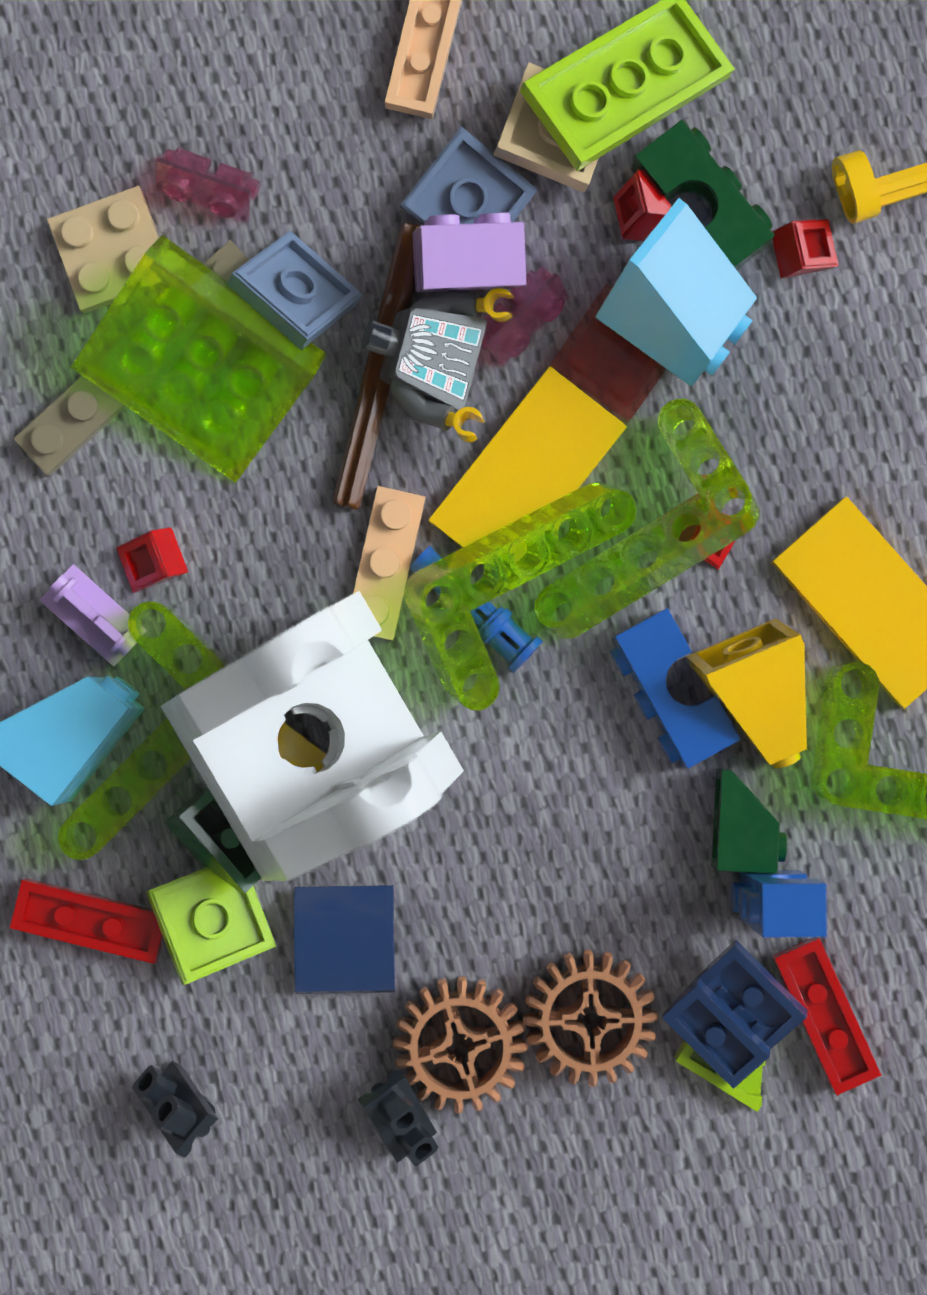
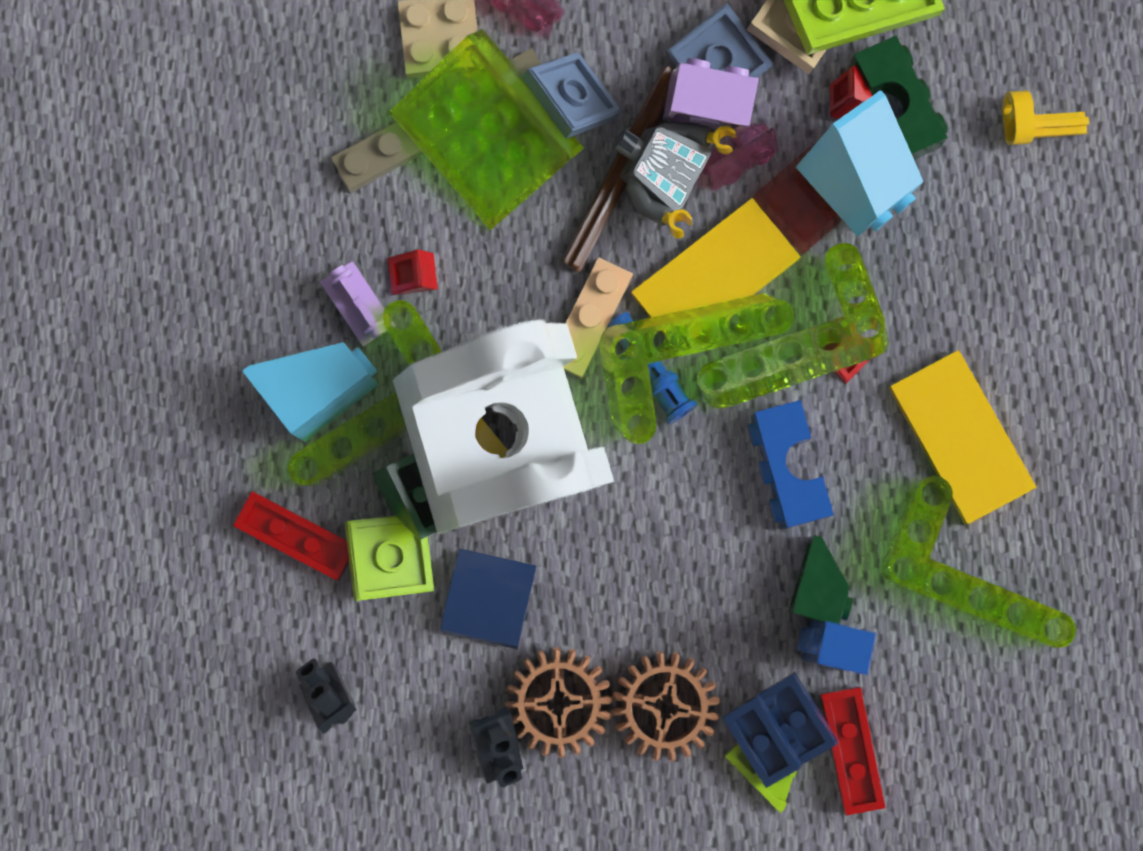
camera: 20 degrees right, 5 degrees down
yellow slope [686,618,807,768] -> none
red slope [772,219,839,278] -> none

